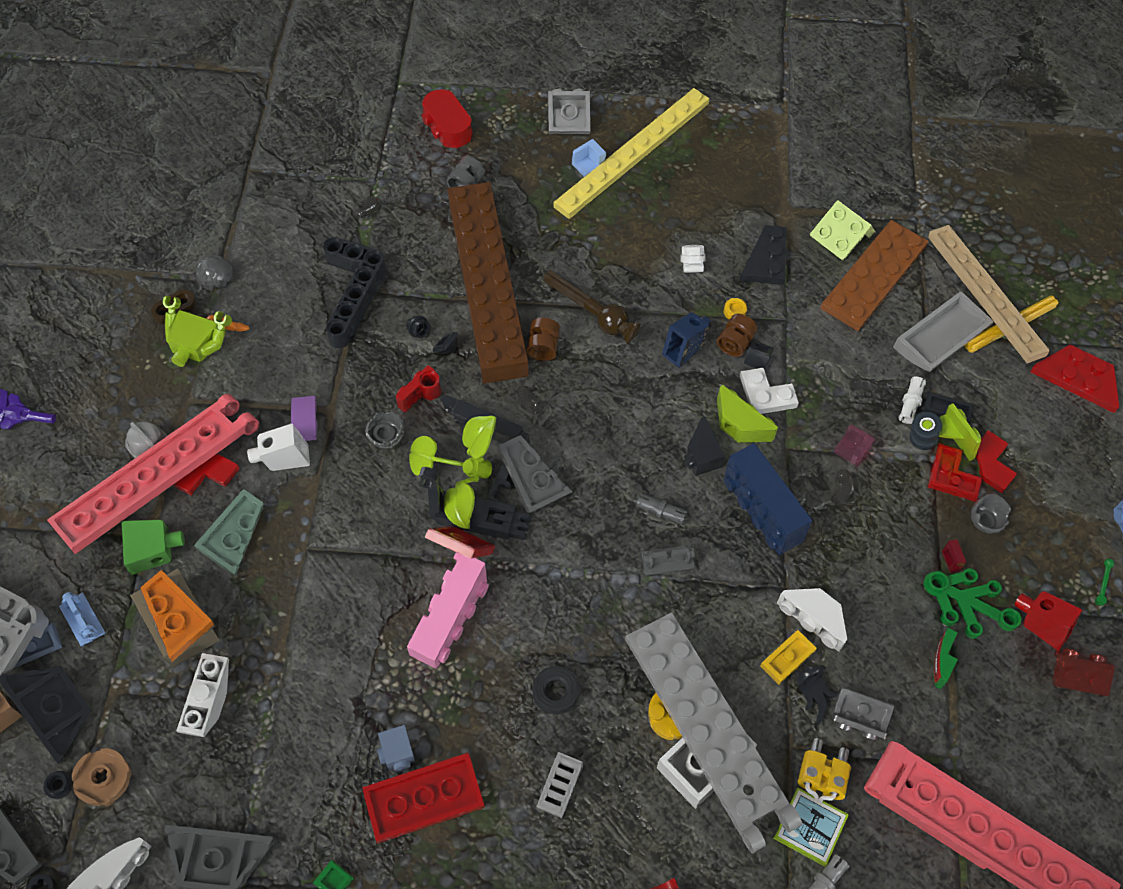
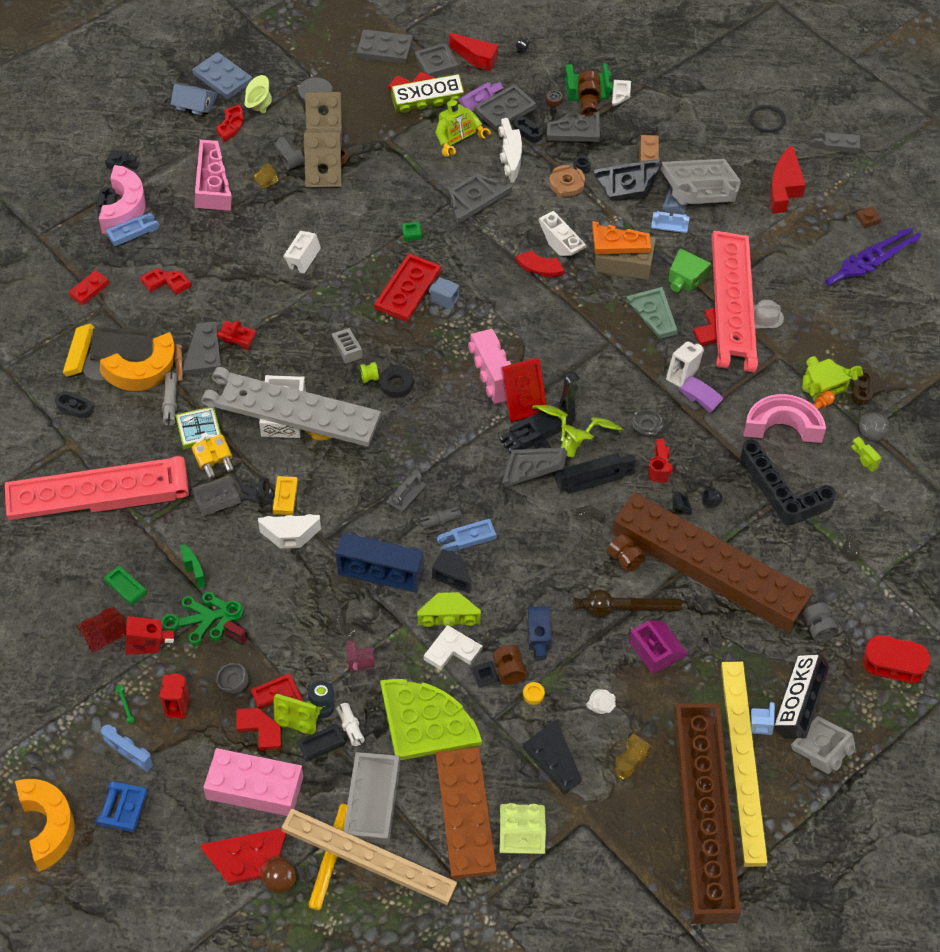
camera: 135 degrees right, 5 degrees down
none -> green tile [104,566,147,606]
none -> red brick [160,673,190,719]
none -> bright pink brick [203,748,304,816]
none -> reddish brown helmet [260,856,296,893]
none -> lime wheel [360,362,379,383]
none -> lime plate [380,679,482,760]
none -> medium blue hinge [437,519,497,552]
none -> red tile [516,250,565,277]
none -> clear yellow leg [614,733,651,779]
none -> magenta slope [629,621,688,674]
none -> reddish brown brick [673,703,741,924]
none -> bright pink brick [743,394,826,443]
none -> brick [774,654,830,738]
none -> lime plate [851,437,881,472]

